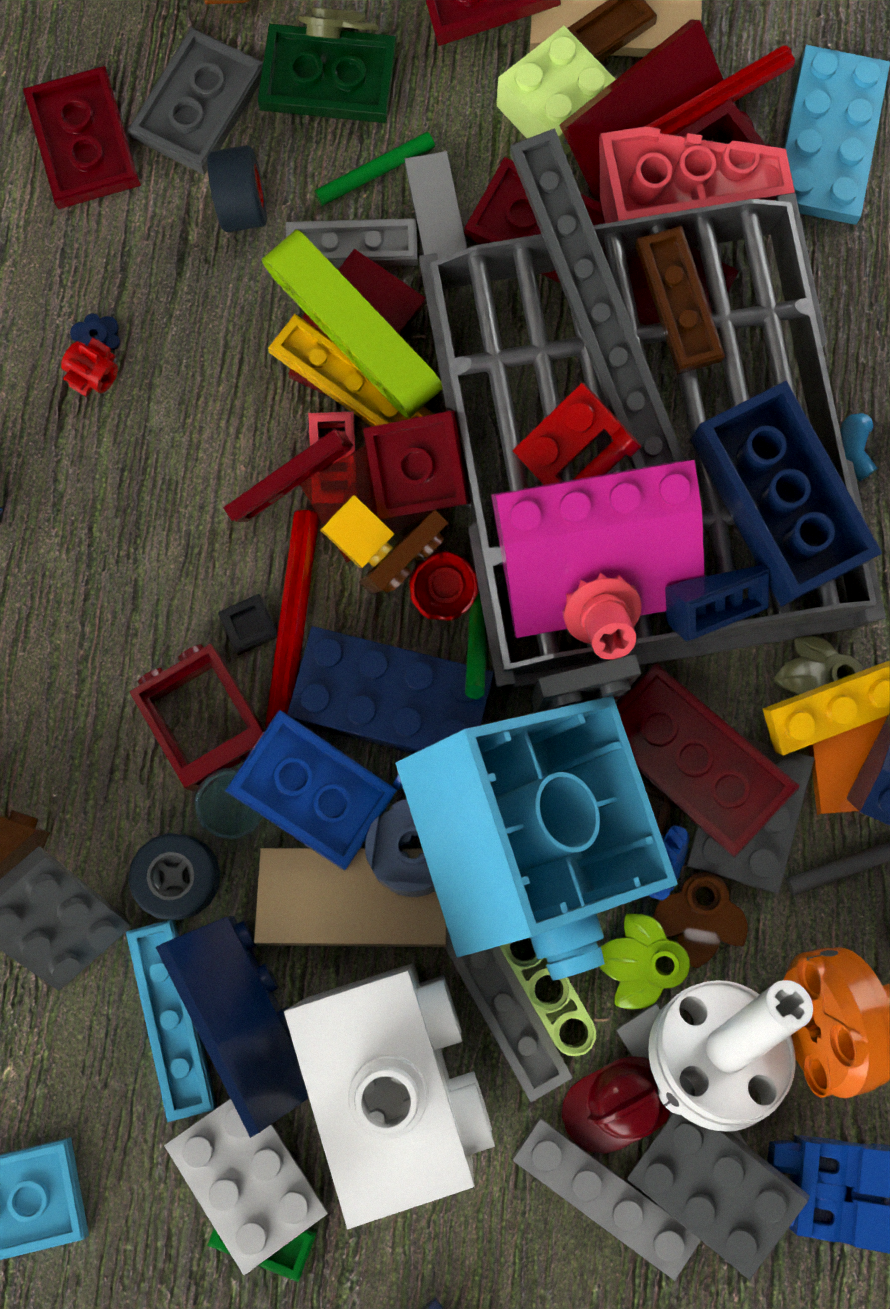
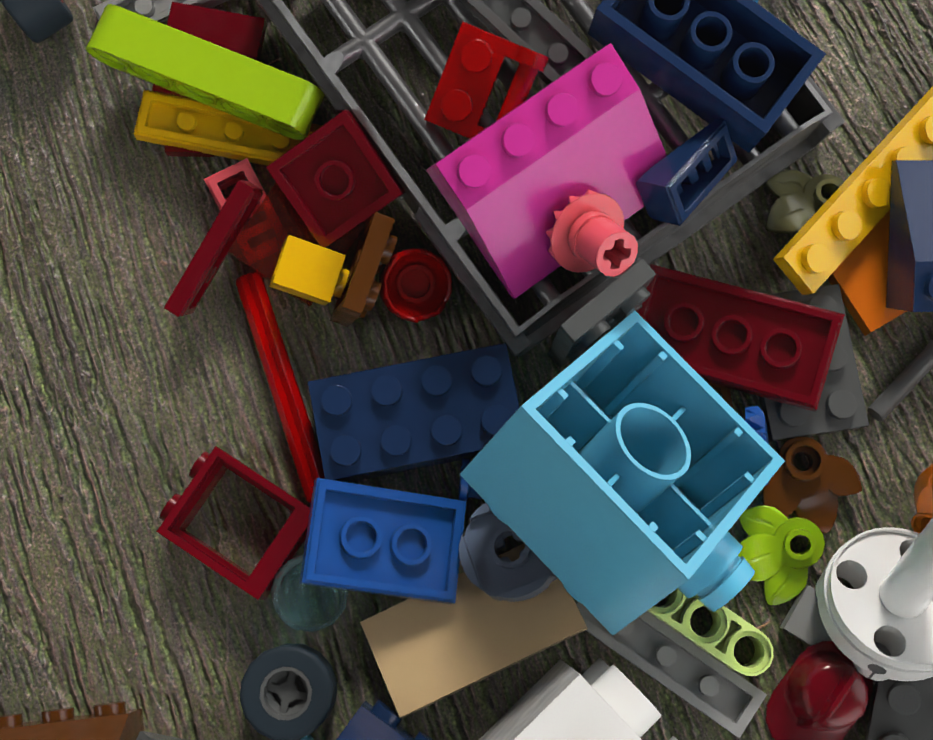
camera: 30 degrees left, 0 degrees up
black tile [218,594,278,656] -> none
green bar [465,593,487,699] -> none

